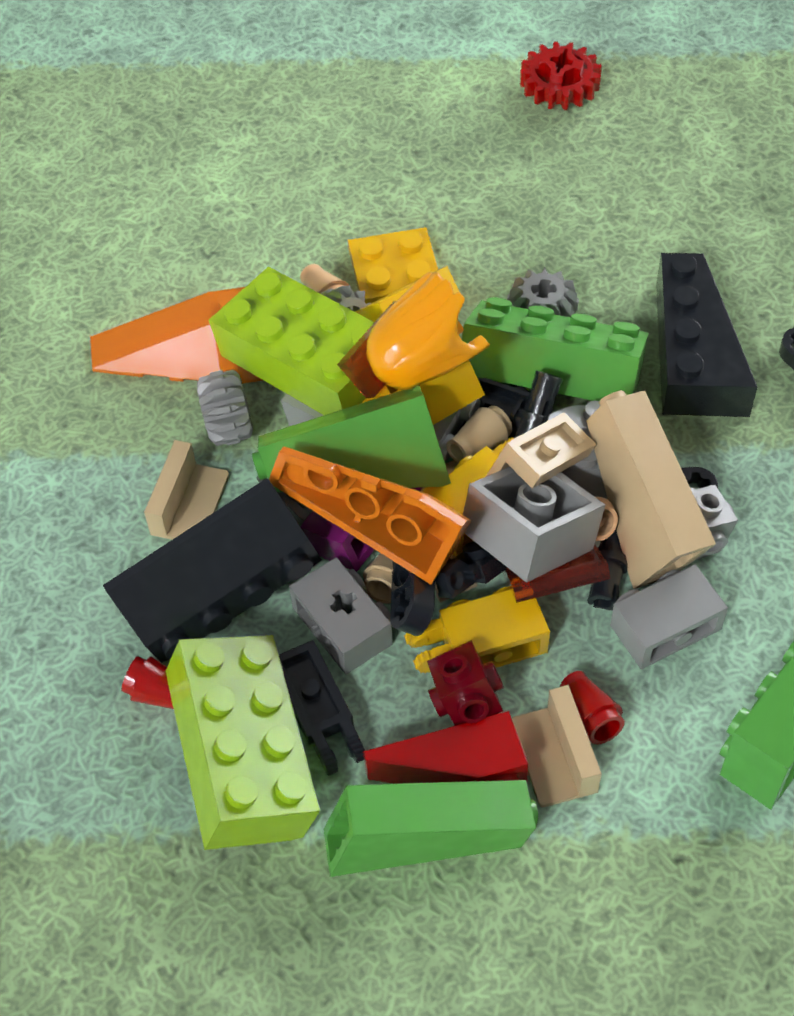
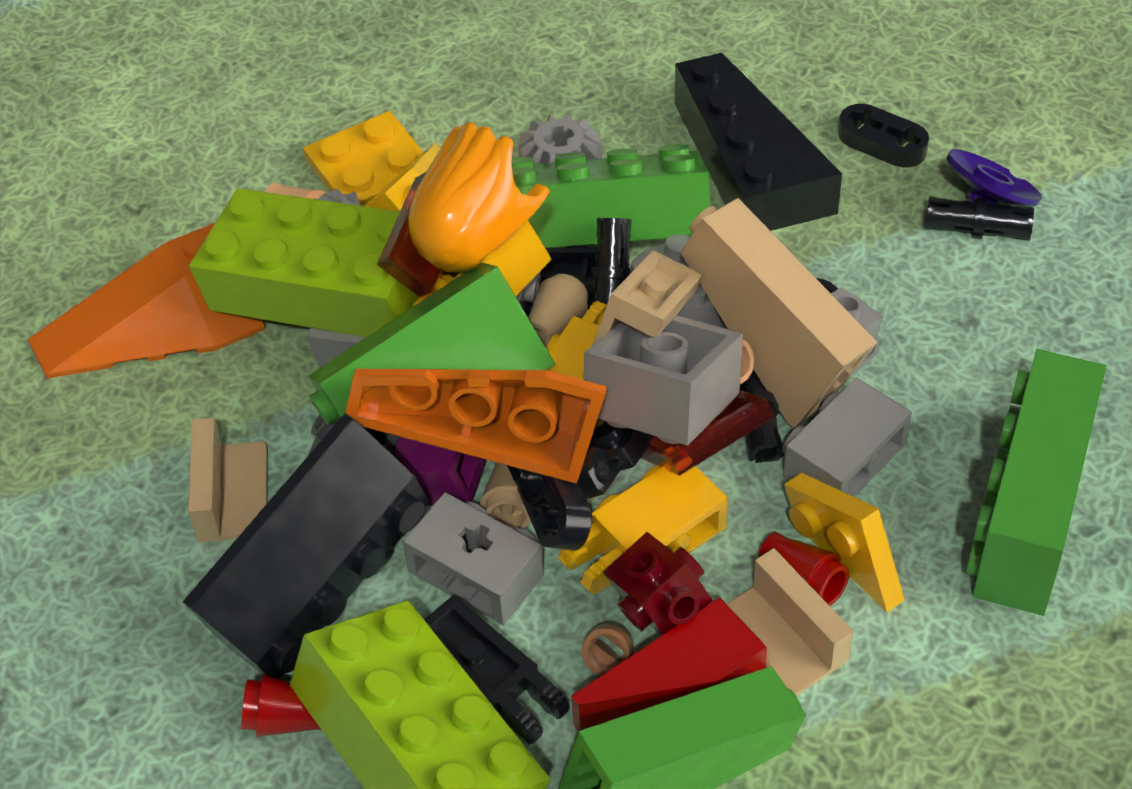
camera: 20 degrees left, 5 degrees down
light grey gear [197,369,253,446] -> none
none -> medium nougat hinge [582,624,634,676]
none -> yellow wing [784,472,905,613]

